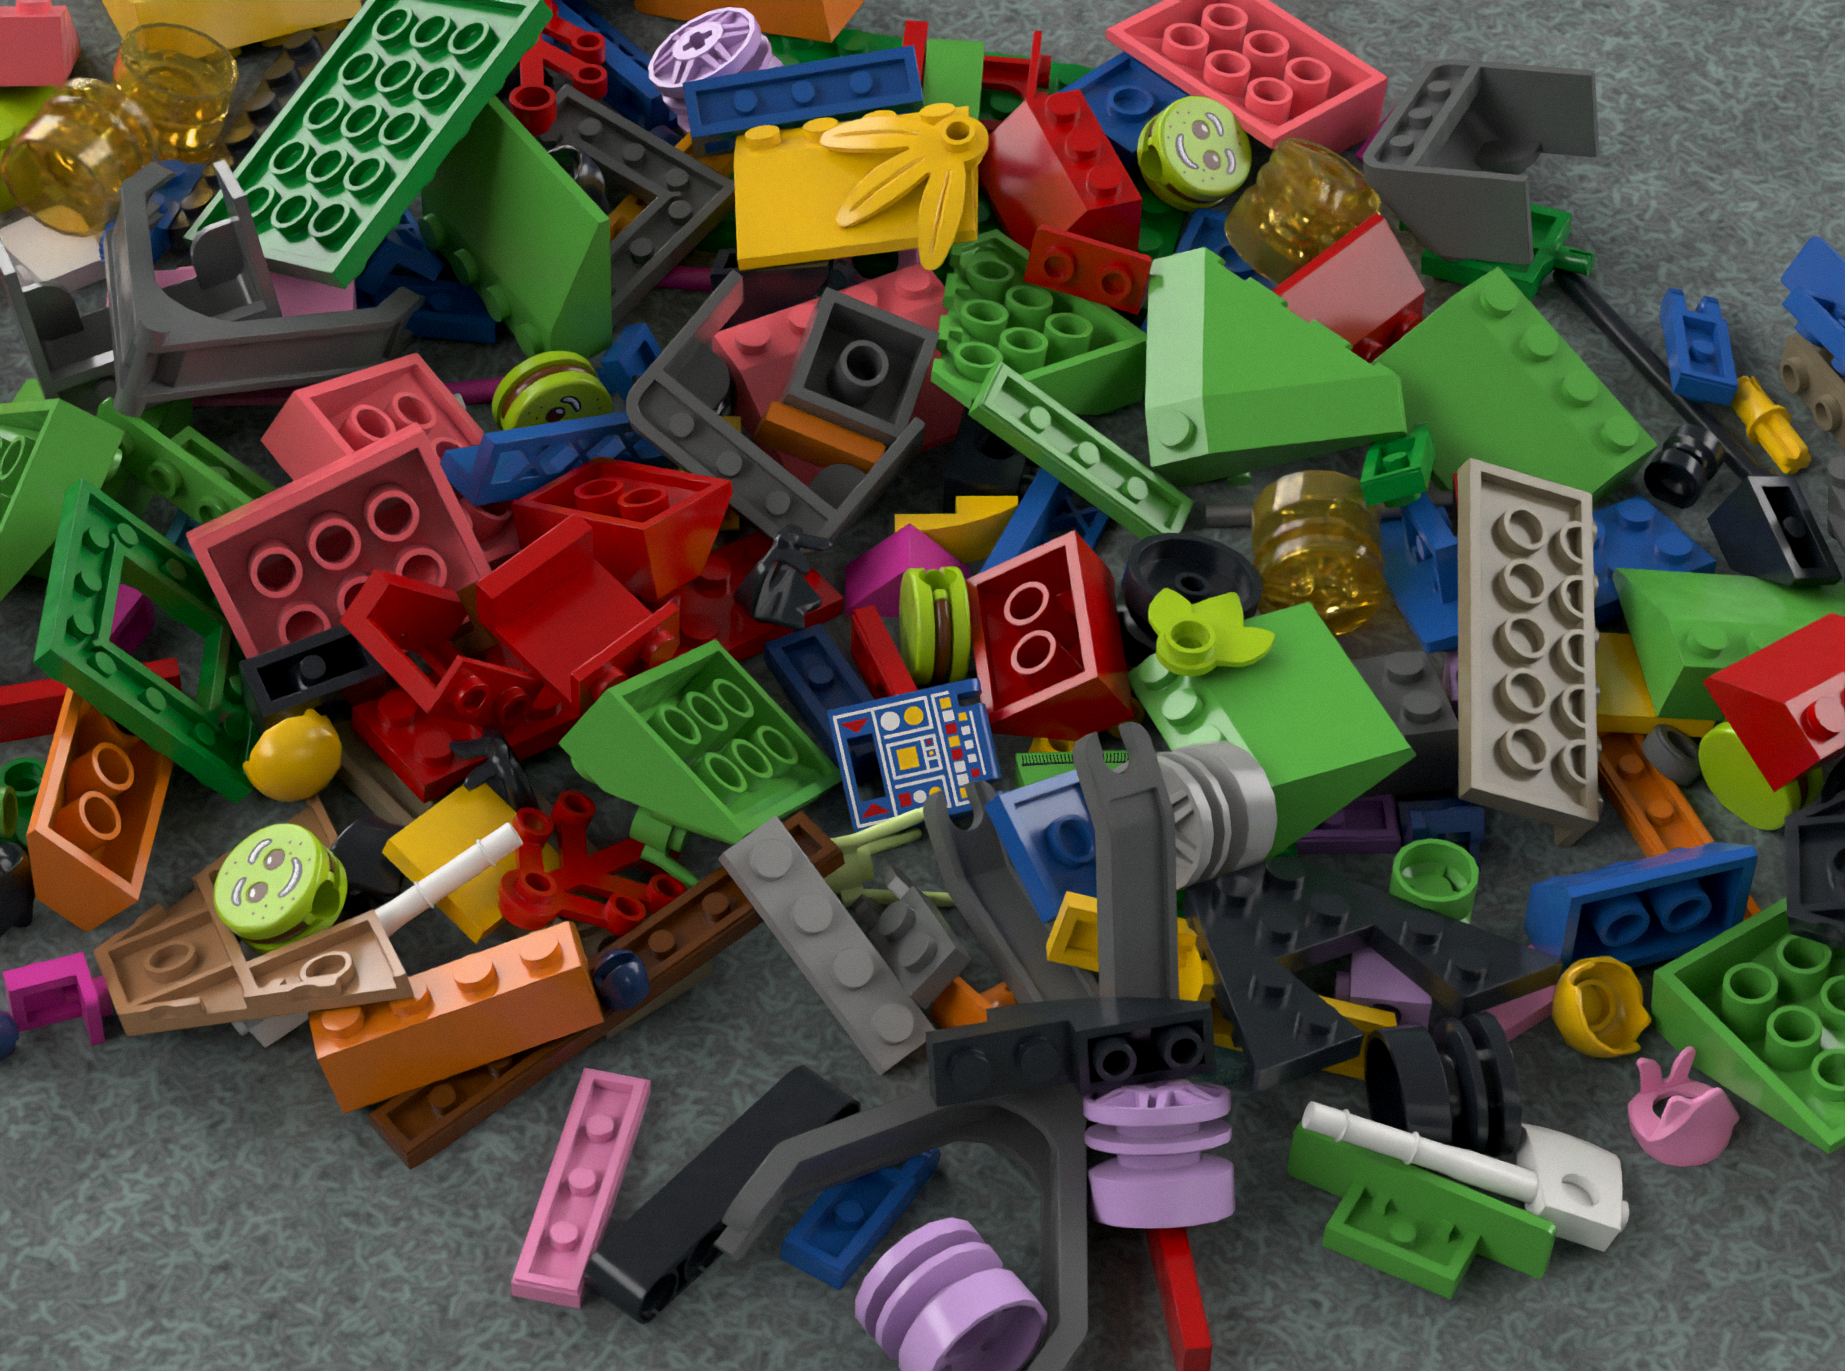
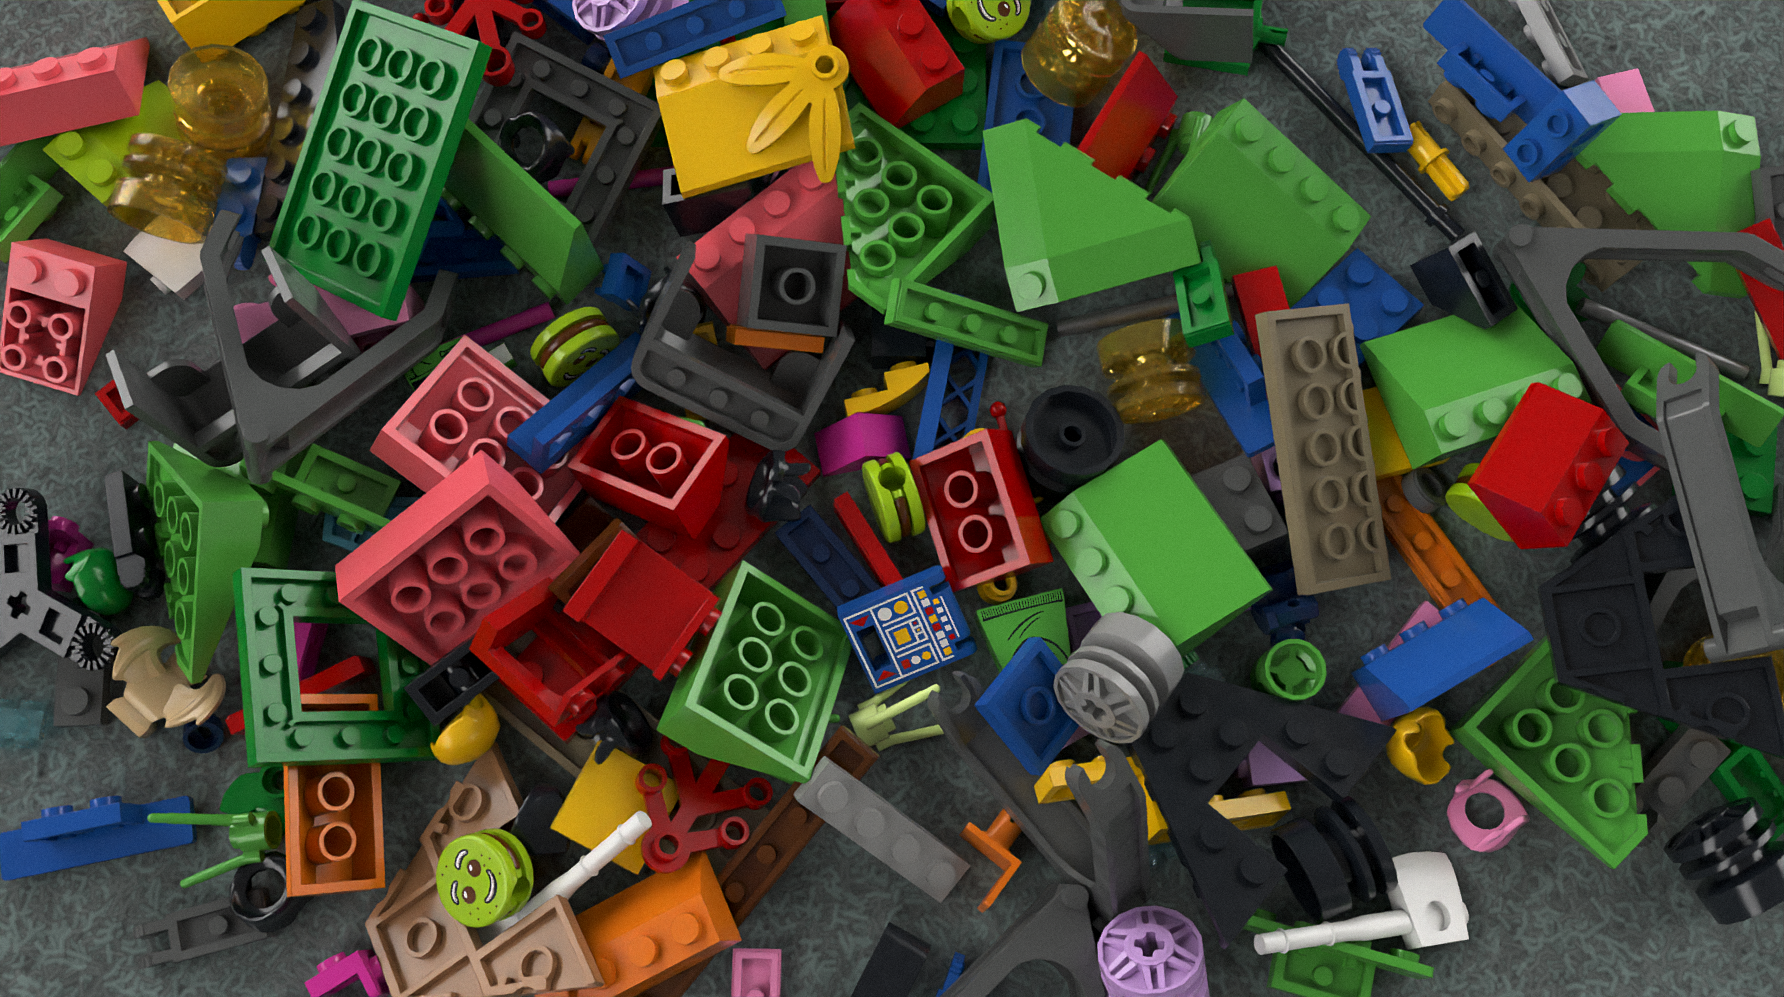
camera: 10 degrees left, 30 degrees up
dark blue hinge [592,949,650,1010] -> none
dark grey hinge [851,863,973,1009] -> none
black slope [925,997,1216,1107] -> none
red bracket [1023,225,1153,315] -> none
lime plate [1148,588,1275,676] -> none
black wheel [1644,424,1725,509] -> none

